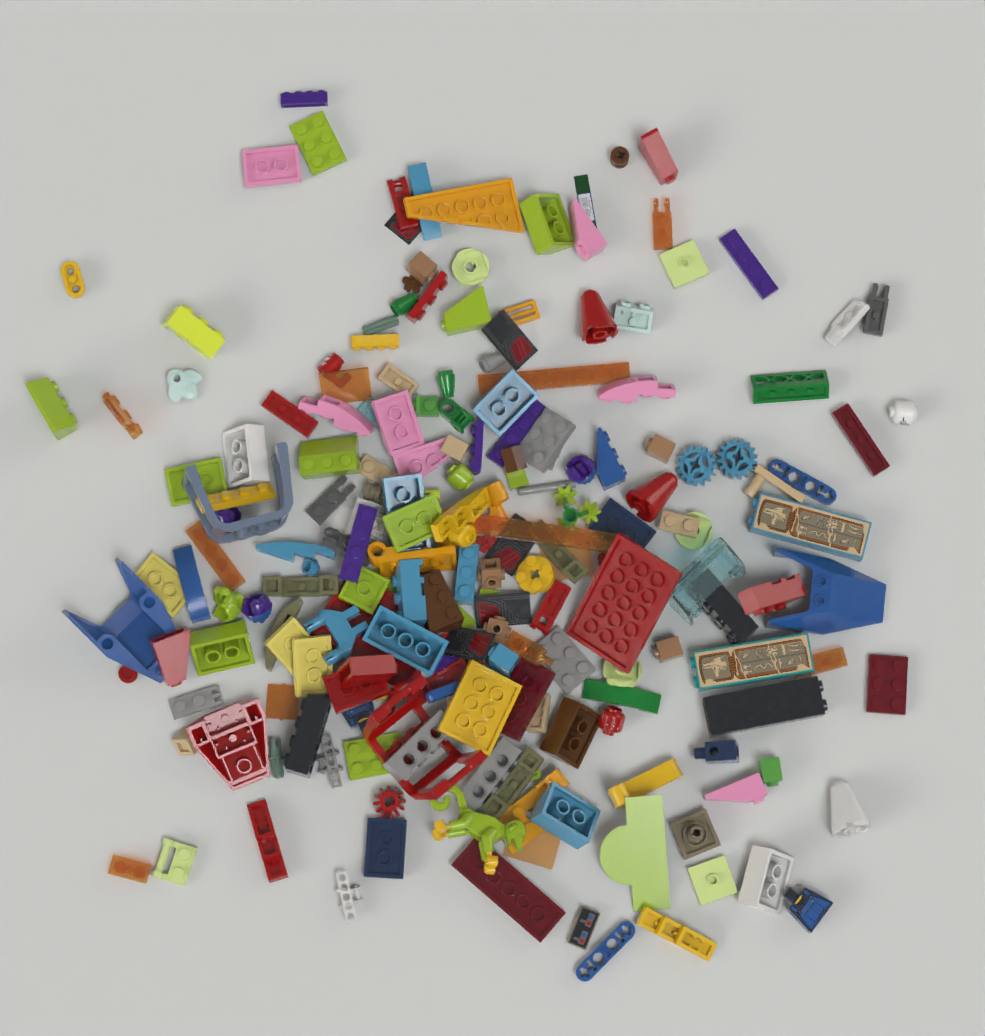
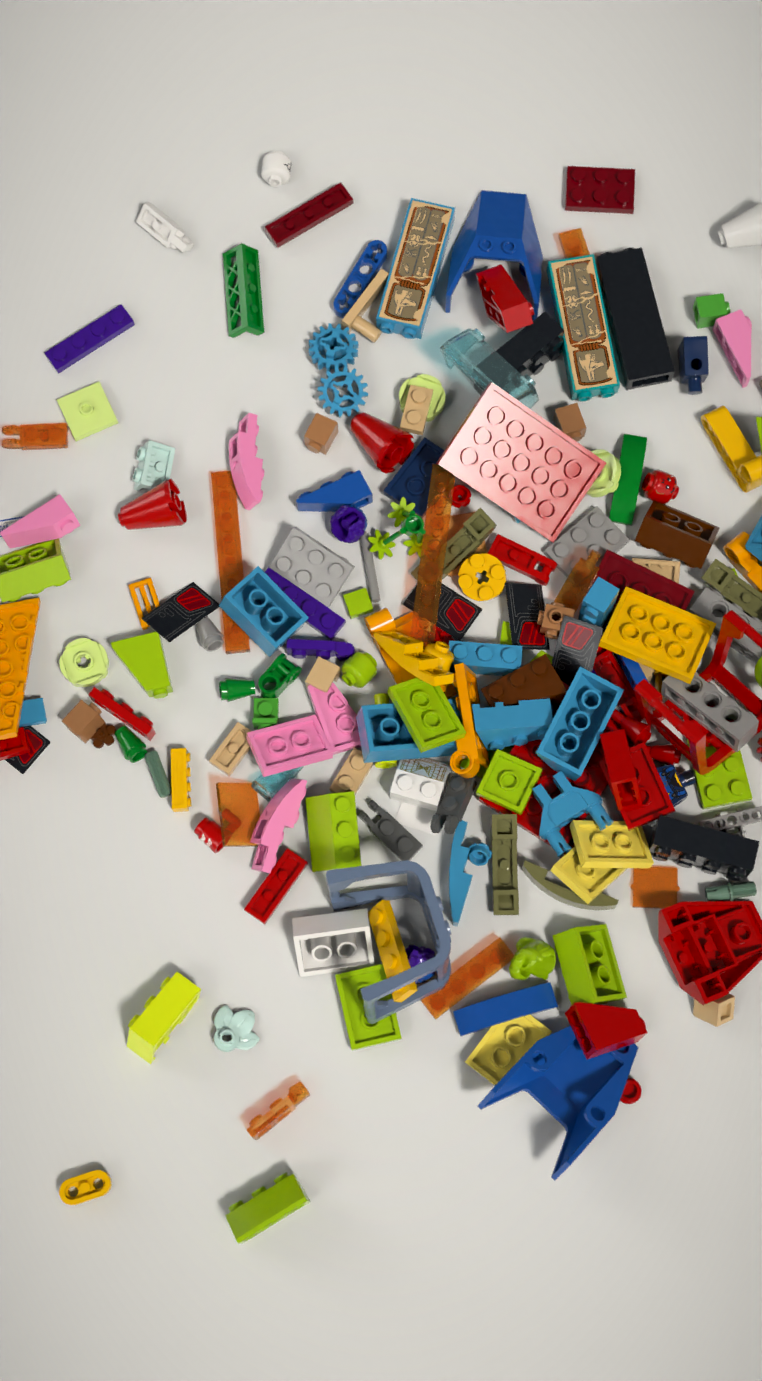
camera: 85 degrees left, 5 degrees down
light grey hinge [168,685,224,720] -> none
dark purple piece [241,593,273,624] -> none
dark purple plate [338,504,378,584] -> none
dark tan wheel [363,482,382,504] -> none
medium nougat brick [477,558,505,589] -> none
reddish brown piece [500,445,527,473] -> none
dark grey hinge [863,283,890,337] -> none

